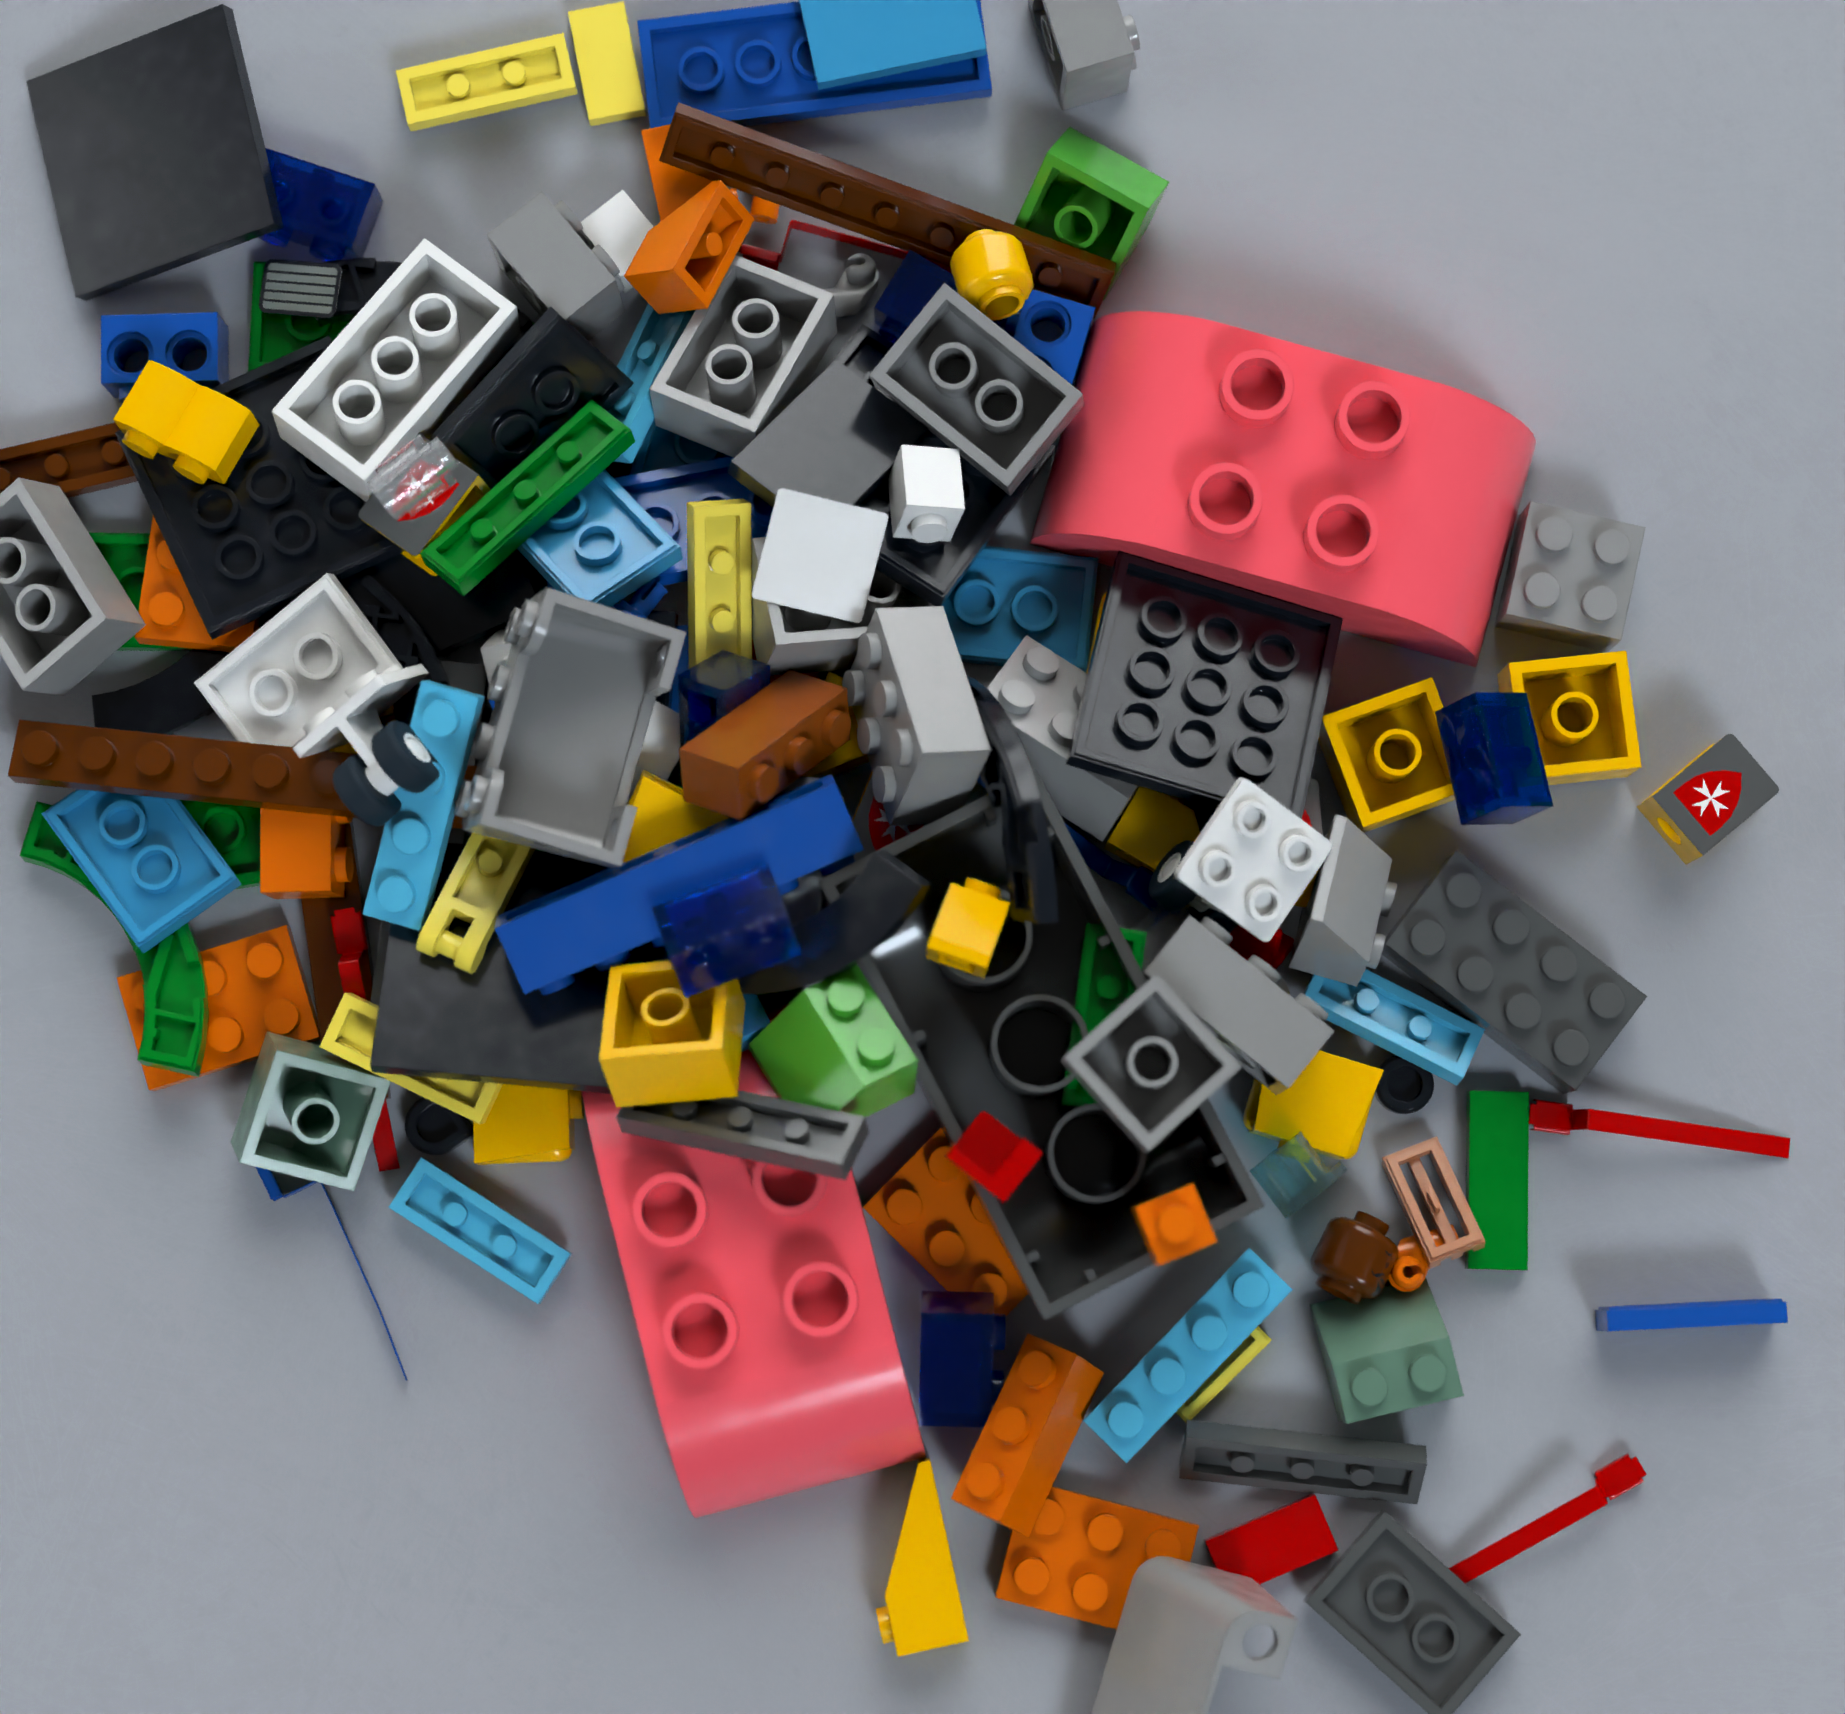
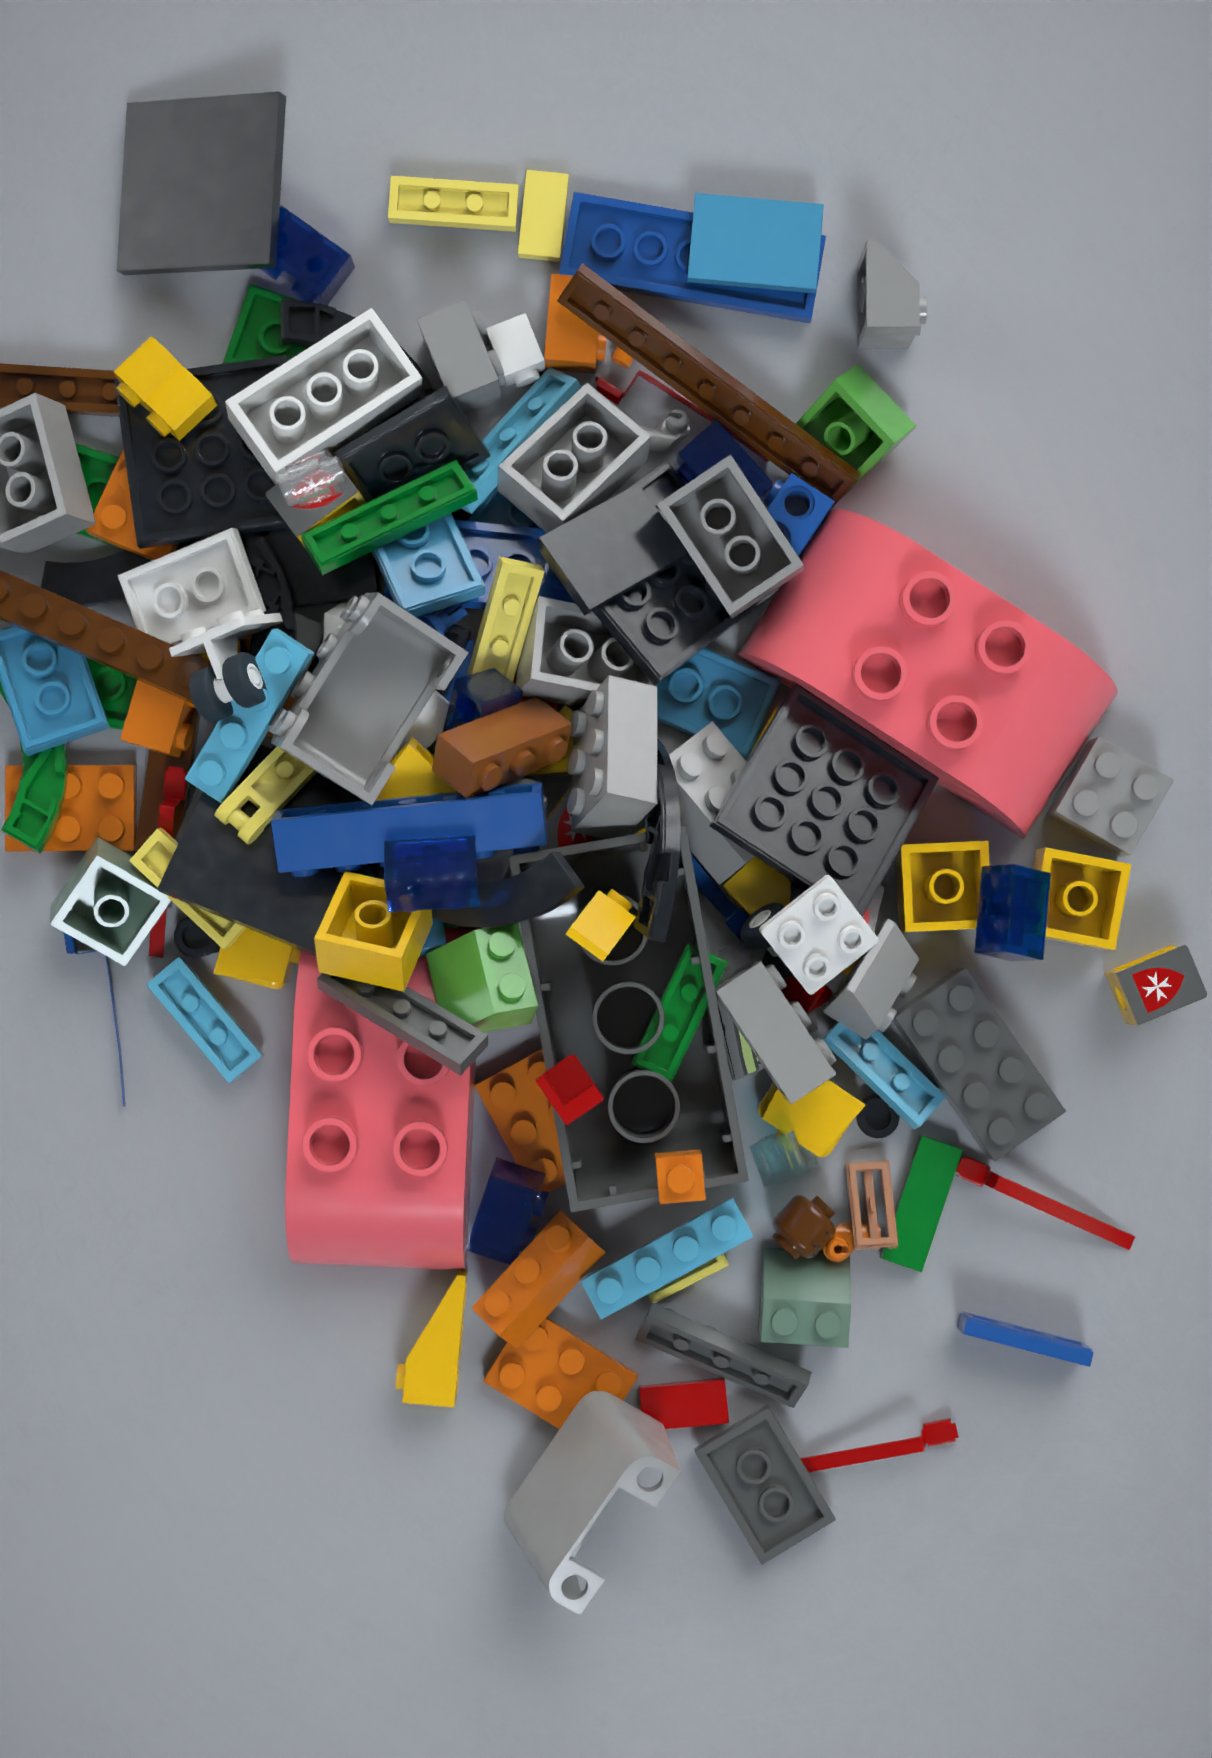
camera: 20 degrees right, 5 degrees up
blue brick [101,312,229,404] -> none
sticker [259,259,342,318] -> none
orange slope [624,180,755,314] -> none
white sticker [752,488,888,623] -> none
white brick [888,445,965,543] -> none
yellow head [950,229,1034,320] -> none
light grey brick [1060,973,1242,1154] -> none

